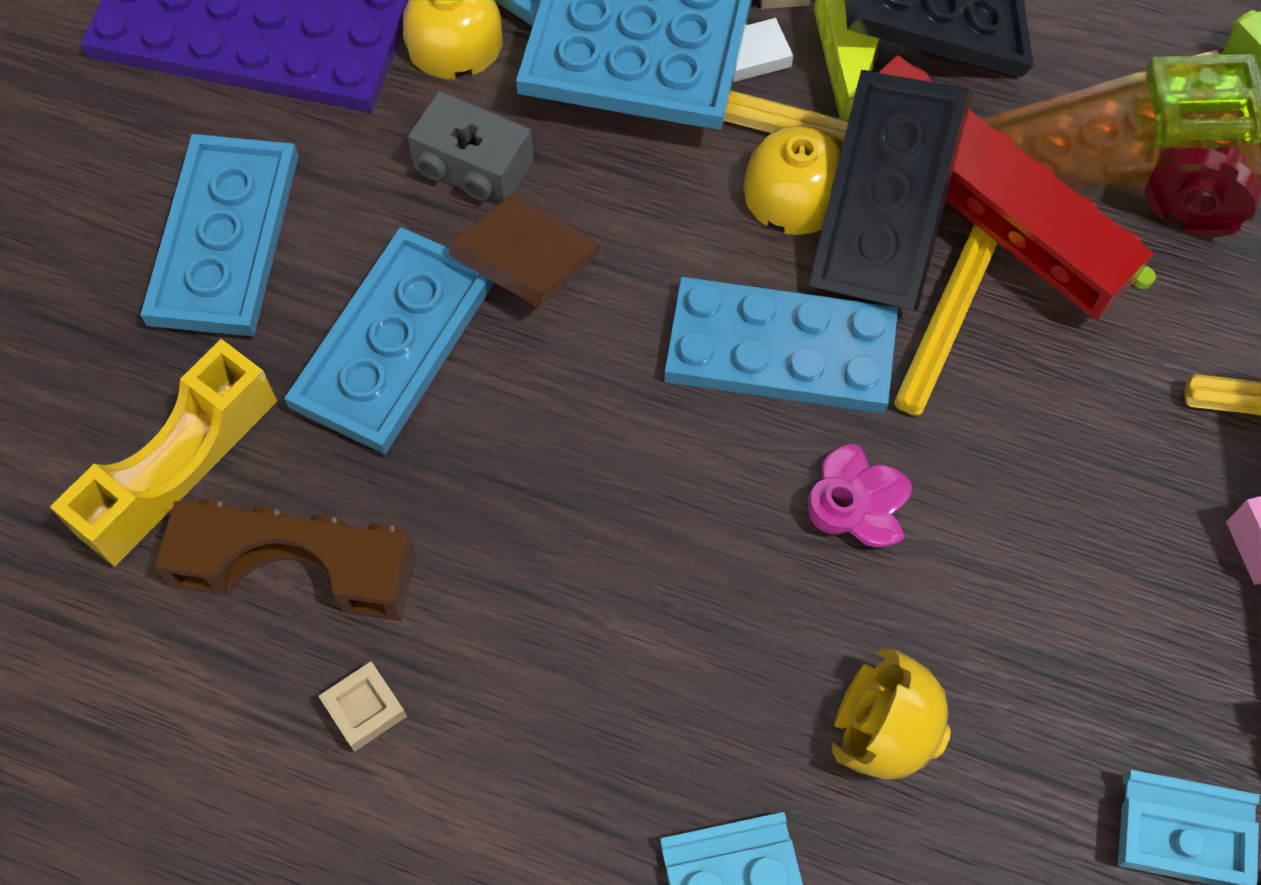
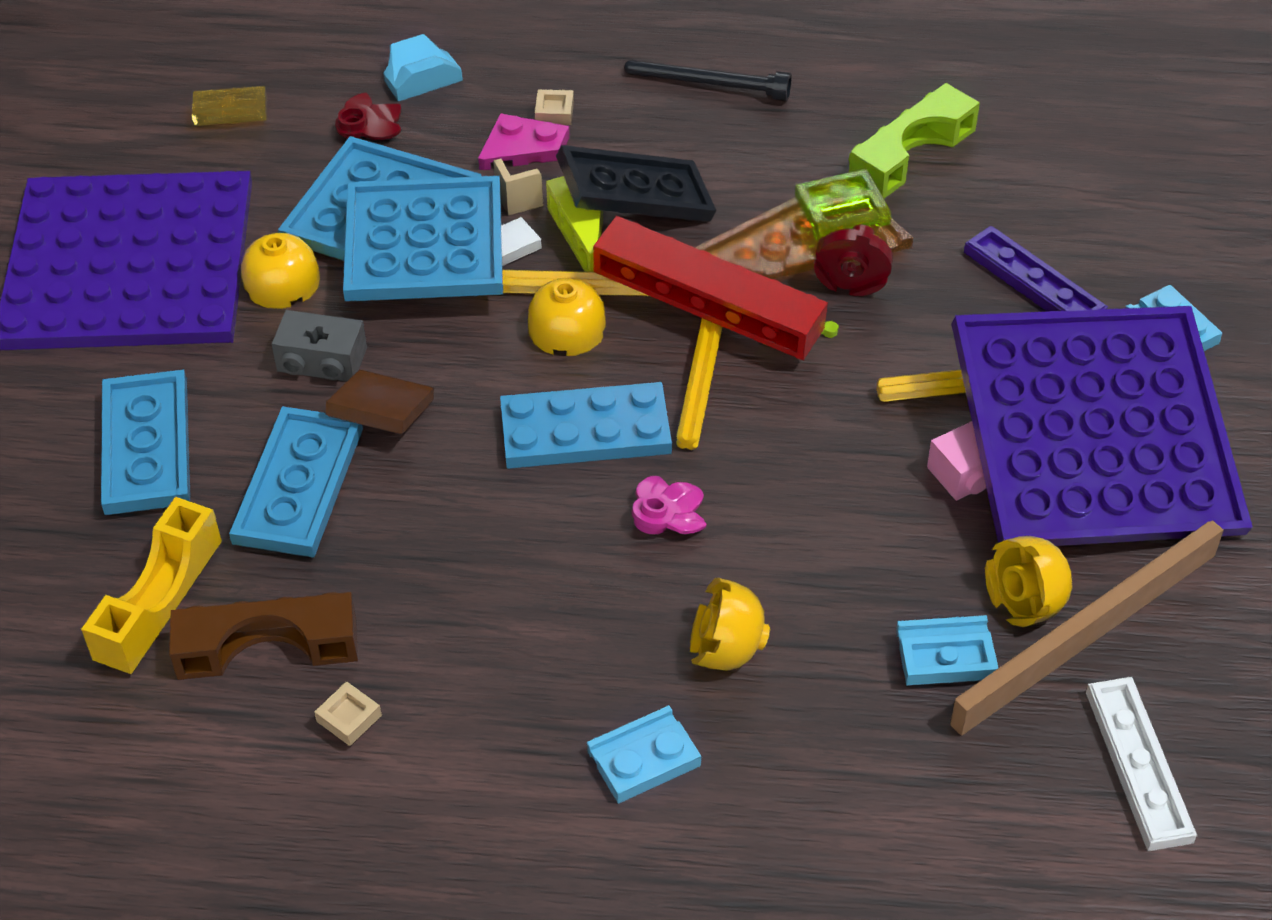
camera: 15 degrees left, 15 degrees down
black plate [809,70,973,311] -> none

